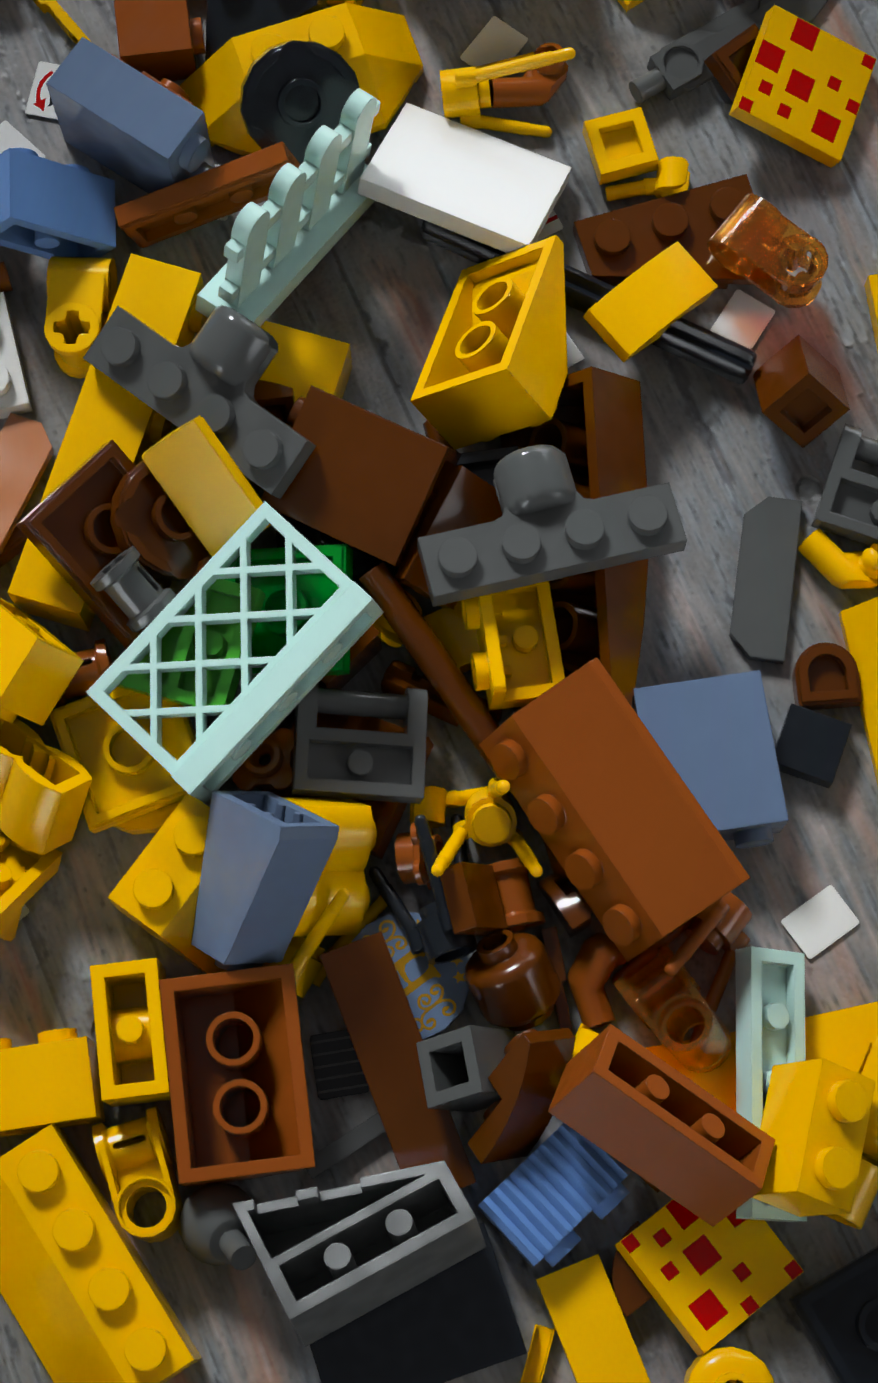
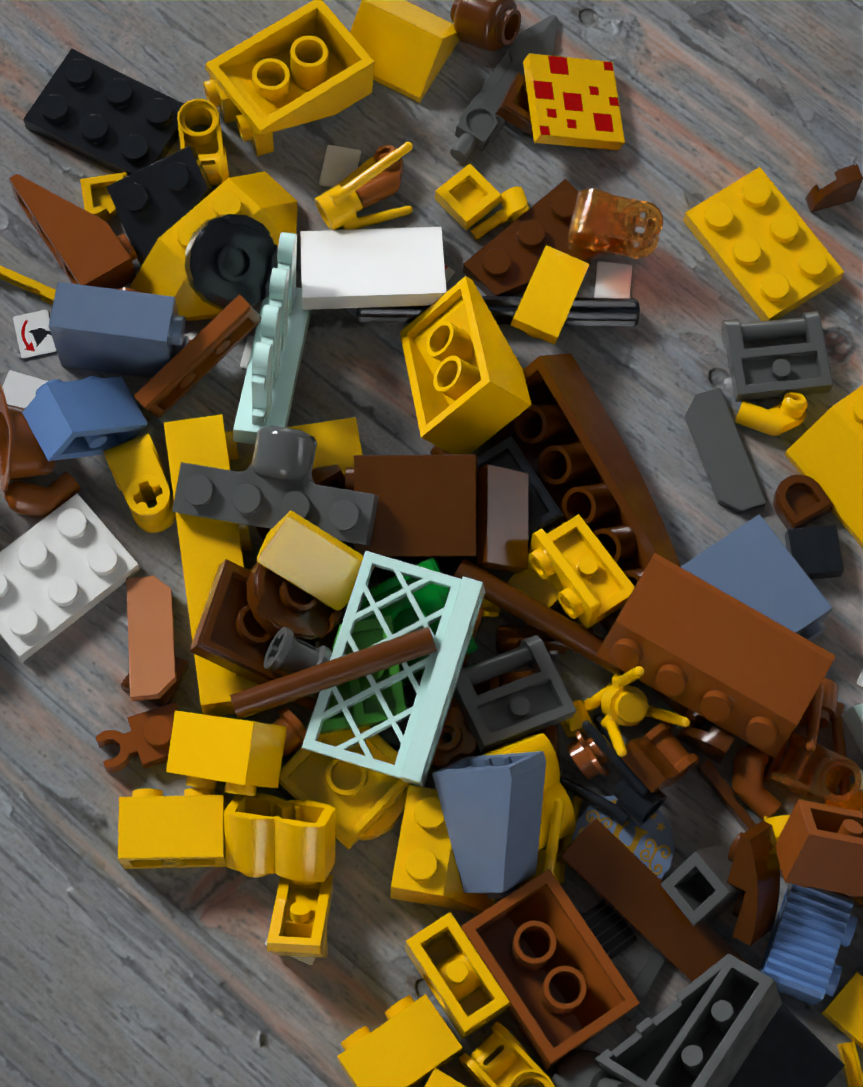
camera: 30 degrees left, 5 degrees down
dark grey plate [417,445,687,607] -> none
reddish brown head [465,930,561,1031] -> none
reddish brown panel [753,335,850,448] -> none
none -> reddish brown piece [230,626,437,719]

